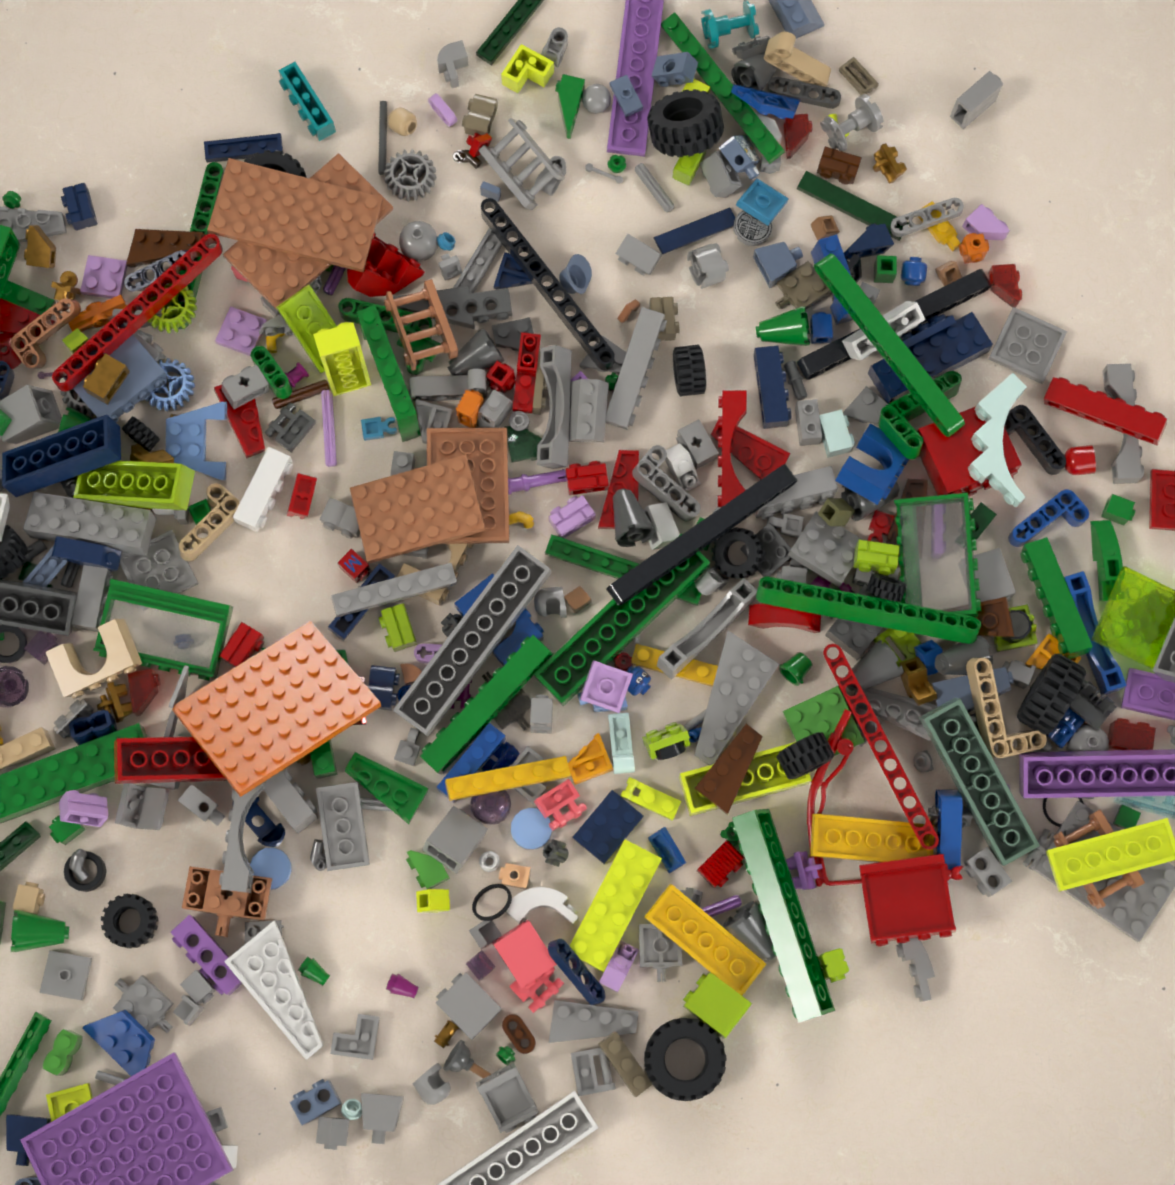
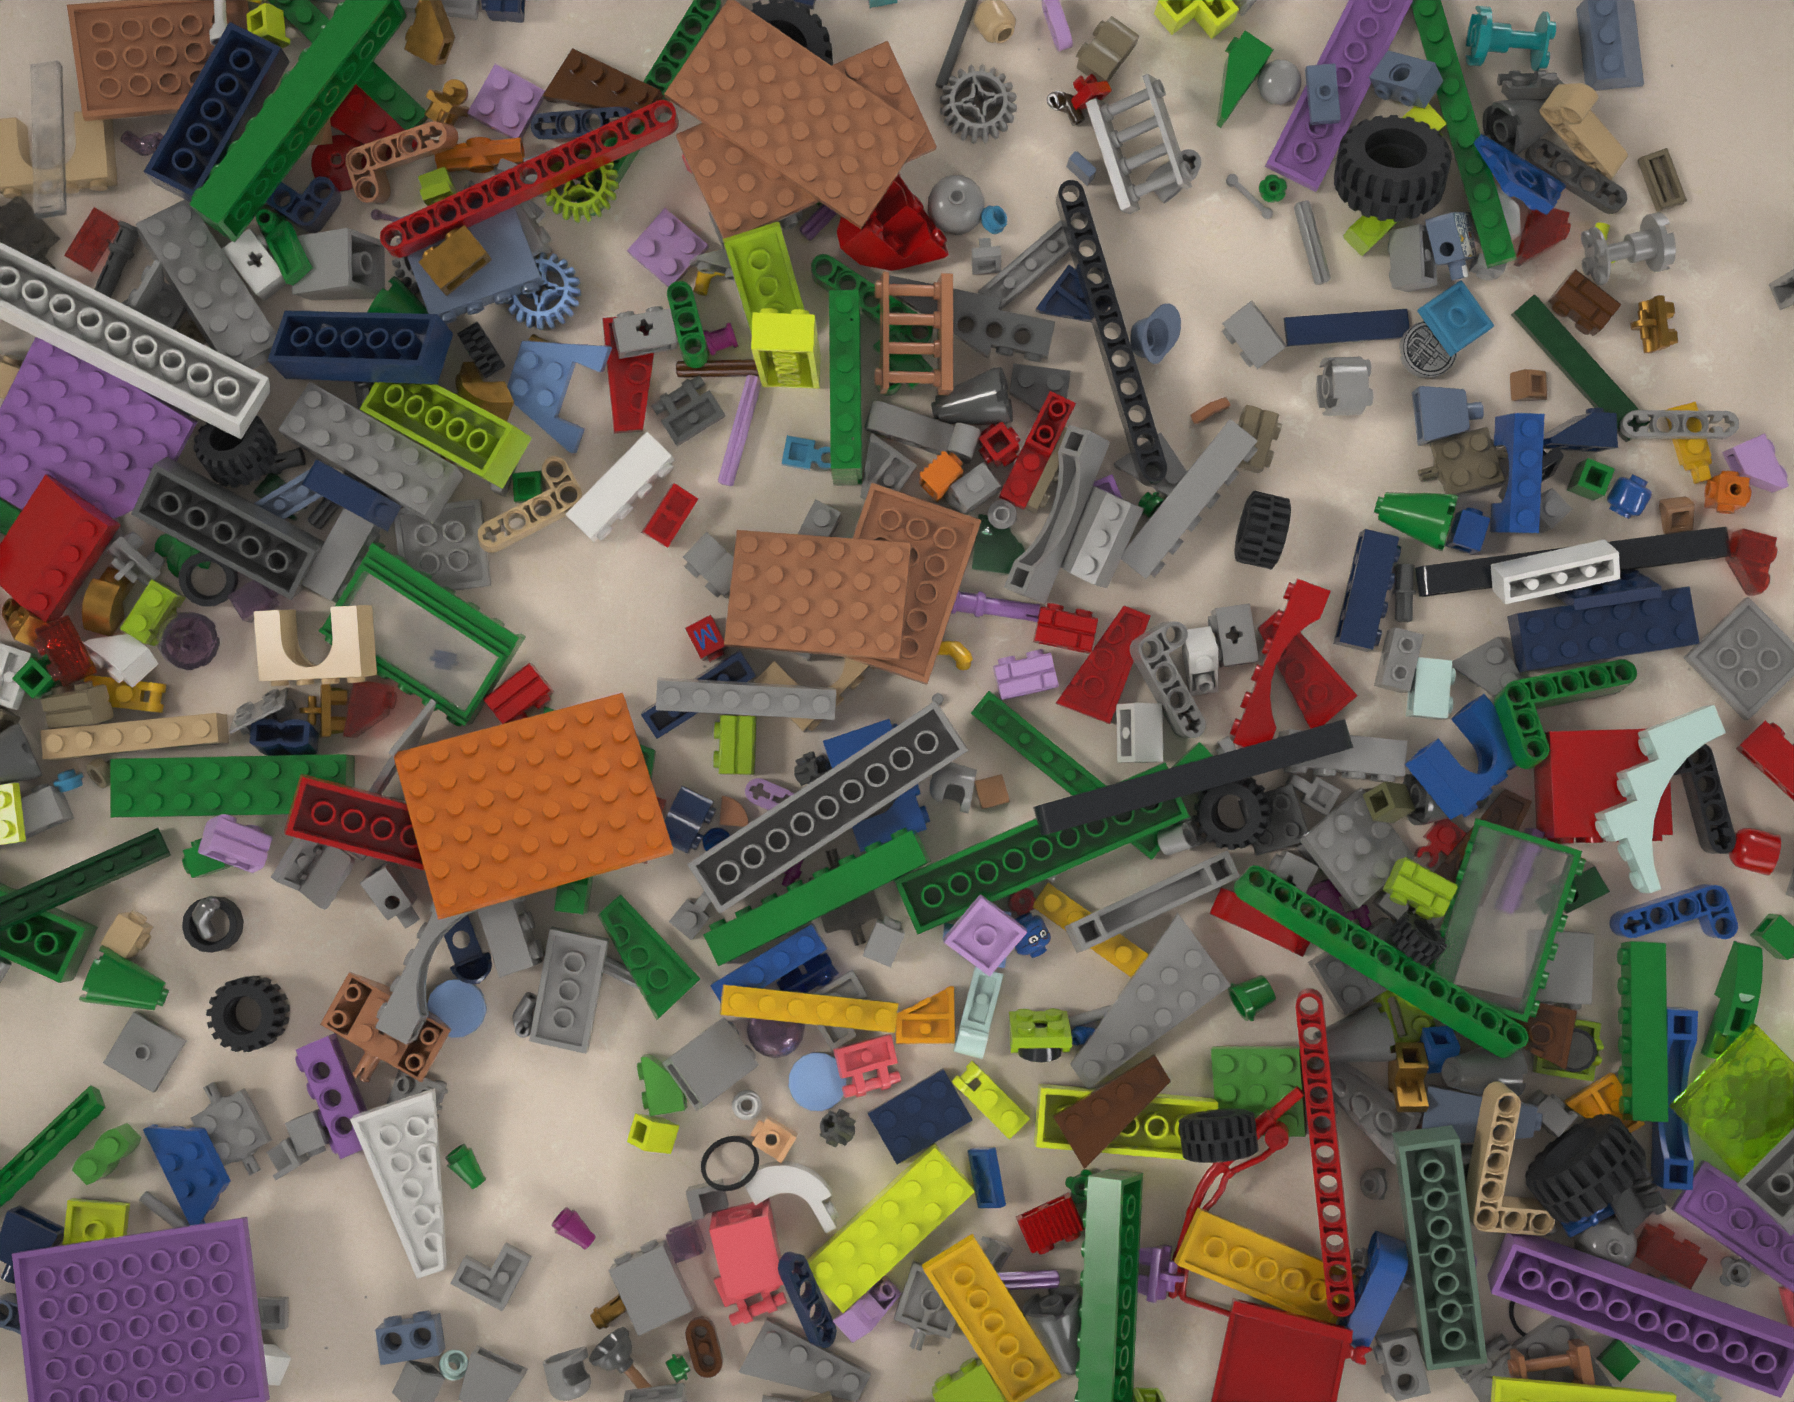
camera: 20 degrees right, 10 degrees up
dark grey cone [613,489,655,547] -> none
green beam [814,253,965,437] -> none

